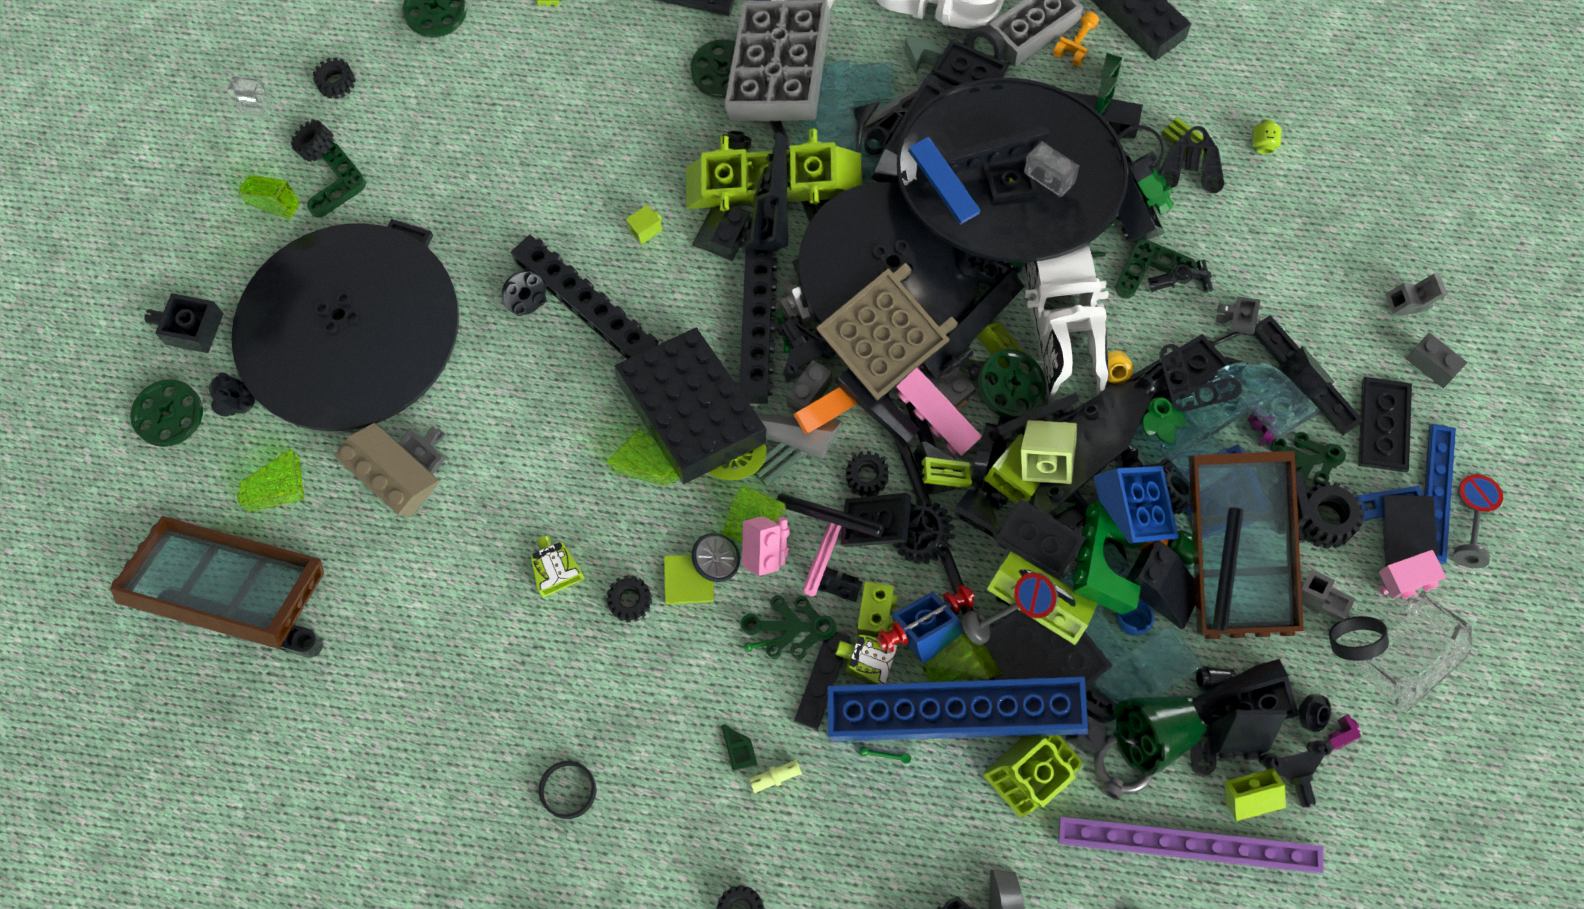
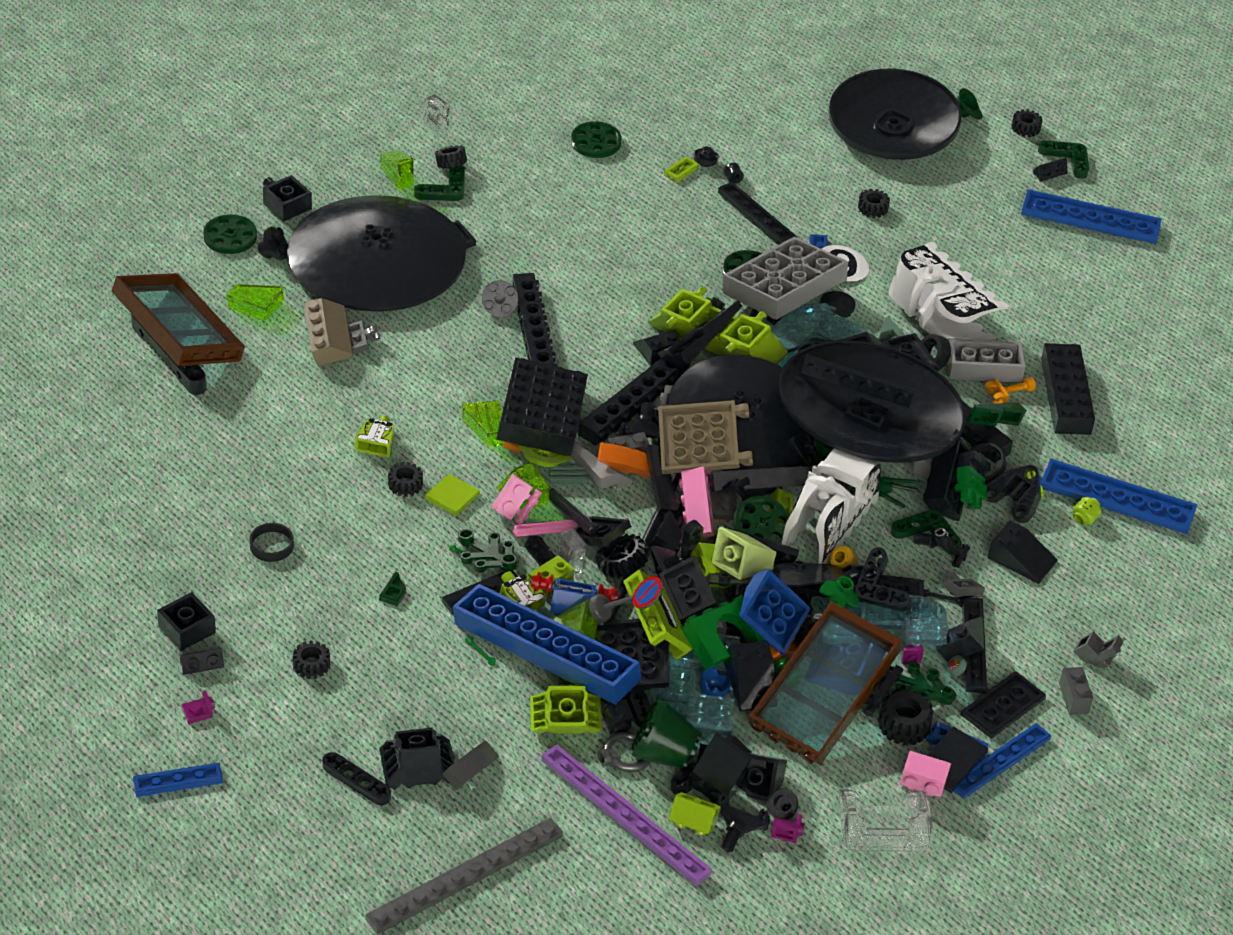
camera: 30 degrees right, 25 degrees down
black tyre [313,57,356,99] -> none
lime brick [626,205,662,245] -> none
flat silver wheel [691,533,741,582] -> none
yellowish green pin [749,759,802,793] -> none
black tyre [846,451,889,497] -> none
blue tile [908,137,981,225] -> none
lime tile [922,457,972,488] -> none
clear brick [1024,141,1079,197] -> none
black axle [1213,507,1243,632] -> none
flat silver brick [1301,569,1356,623] -> none
black tyre [1329,616,1389,661] -> none
piece [1453,474,1504,568] -> none
none -> clear brick [557,528,587,574]
none -> black tile [820,291,856,319]
none -> sand green tile [946,655,967,676]
none -> black slope [988,520,1058,584]
none -> blue plate [1040,459,1198,534]

